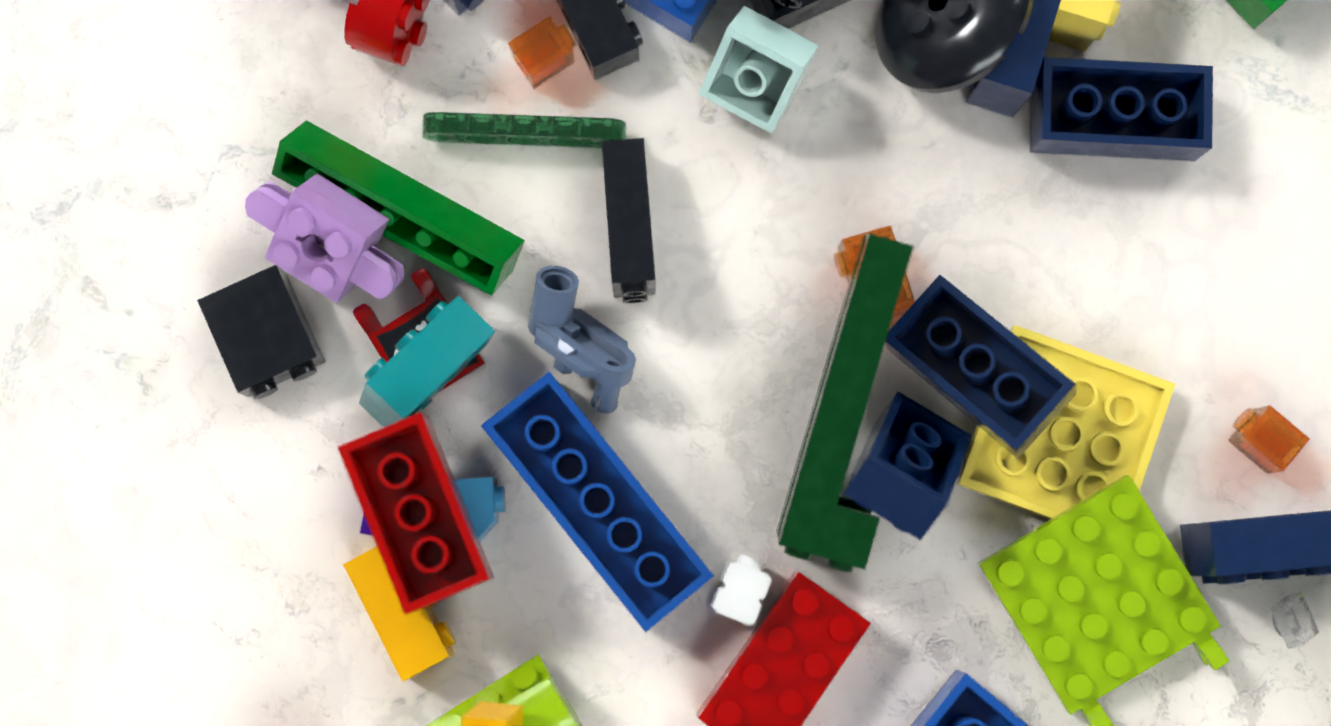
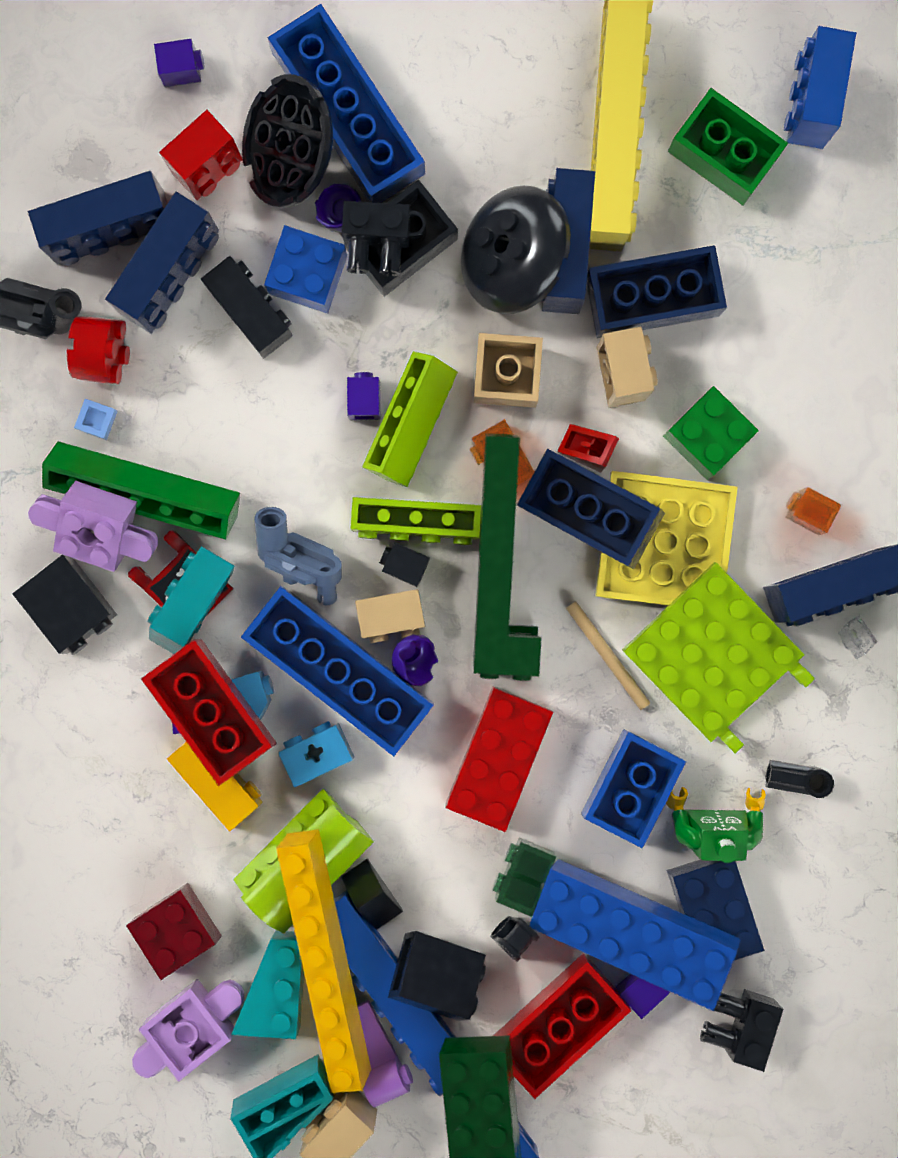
camera: 10 degrees left, 5 degrees up
clear green beam [422,112,627,148] -> none
clear orange brick [508,16,576,89] -> none
black slope [602,138,656,303] -> none
light aqua brick [698,6,819,134] -> none
white brick [710,554,772,625] -> none
dark blue brick [843,391,972,540] -> none
none -> light blue plate [74,399,117,440]
none -> dark azure brick [278,721,355,788]
none -> dark purple brick [347,372,381,420]
none -> lime brick [350,497,481,545]
none -> tan brick [355,589,425,644]
none -> lime brick [362,351,458,487]
none -> black brick [379,542,430,588]
none -> dark purple hair [392,634,439,686]
none -> tan brick [473,333,543,408]
none -> red slope [557,424,619,473]
none -> tan bar [566,601,650,710]
none -> tan brick [596,326,658,408]
none -> green brick [663,386,759,480]

